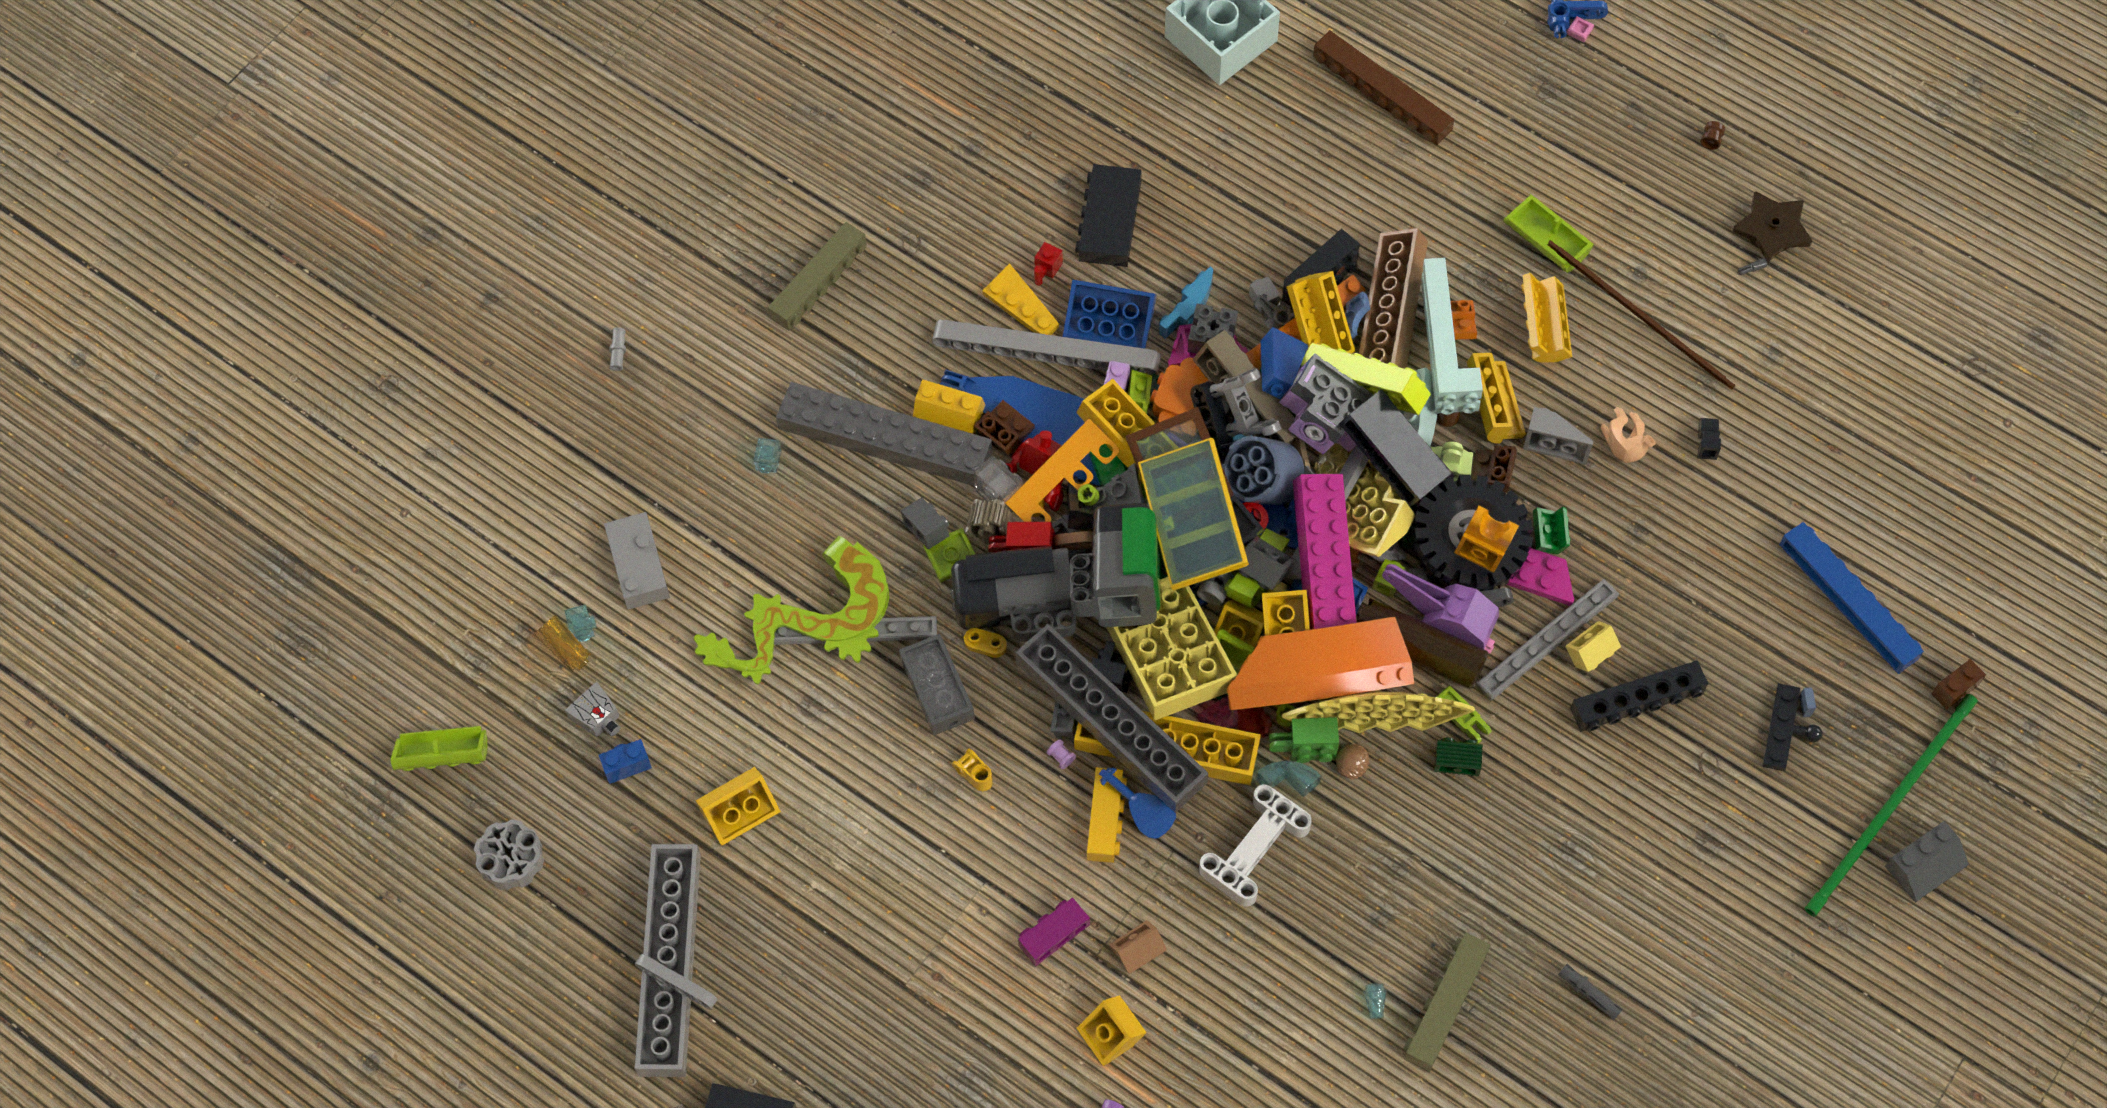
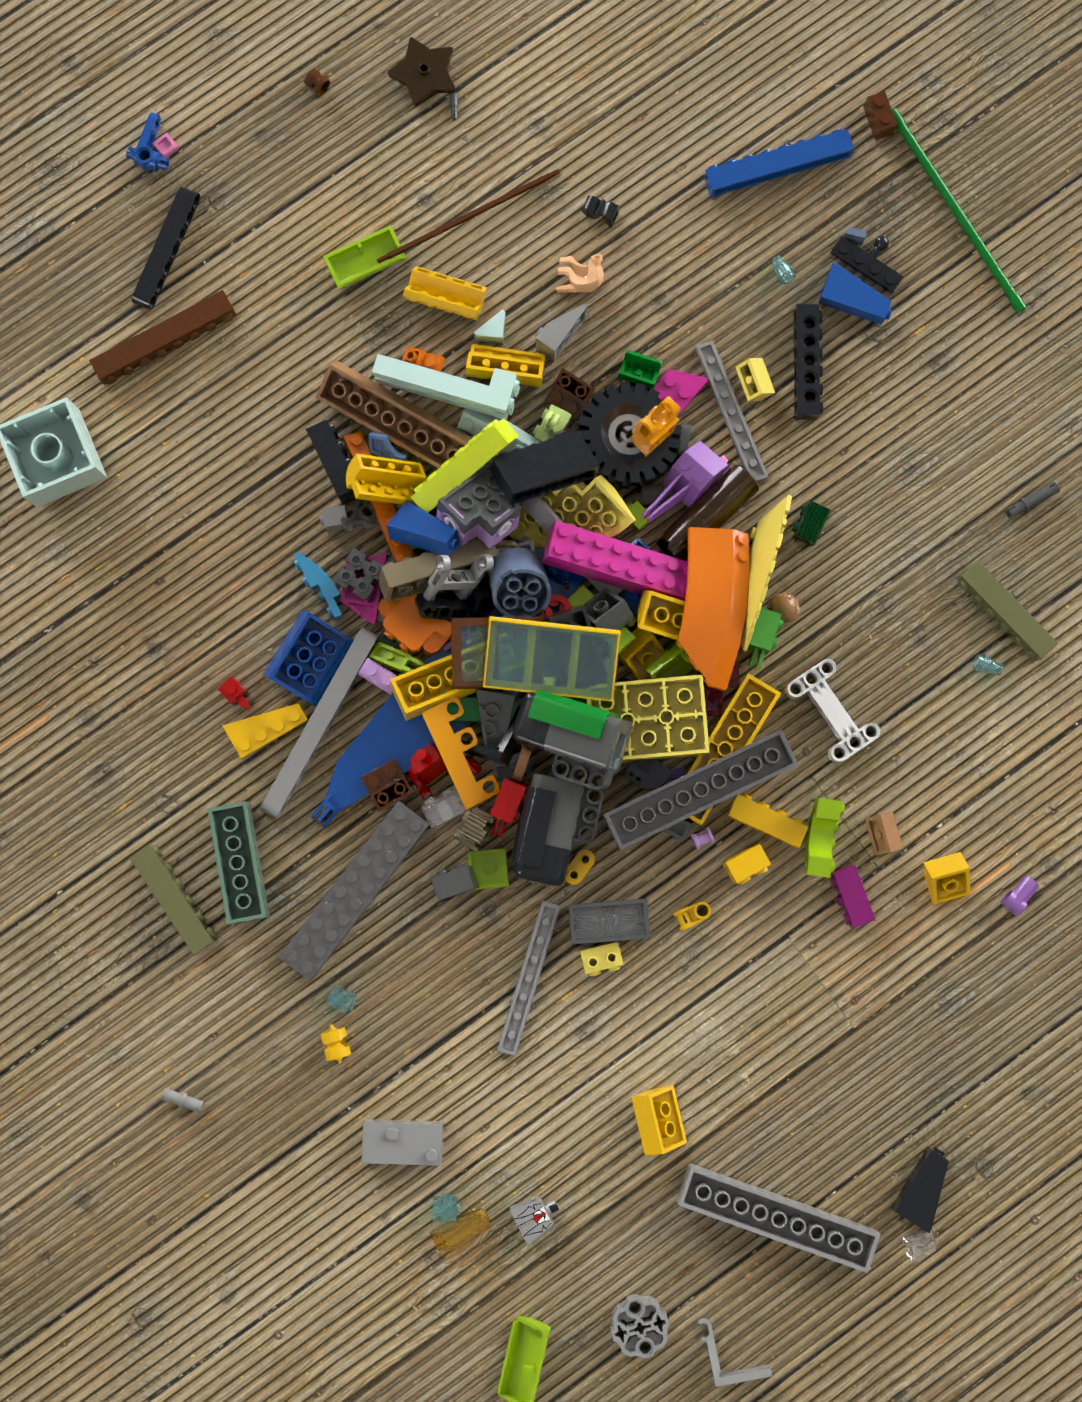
camera: 75 degrees left, 20 degrees up
blue brick [599,739,652,784] -> none
light grey beam [635,954,718,1010] -> none
lime animal [694,536,890,685] -> none
yellow slope [913,379,985,434] -> none
black brick [1075,164,1142,267] -> none
lime bush [1077,484,1100,506] -> none
blue piece [1099,768,1176,839] -> none
clear light blue brick [1256,761,1321,797] -> none
lime hinge [1436,686,1492,744] -> none
dark grey slope [1885,821,1969,903] -> none
none -> black beam [132,187,200,310]
none -> sand green brick [208,801,270,925]
none -> yellow wheel [320,1024,351,1064]
none -> light aqua slope [474,309,506,344]
none -> light yellow brick [579,941,624,976]
none -> light grey hinge [697,1318,772,1387]
none -> yellow piece [721,844,771,885]
none -> clear light blue cone [771,255,796,285]
none -> lime brick [805,797,845,878]
none -> blue slope [818,263,892,325]

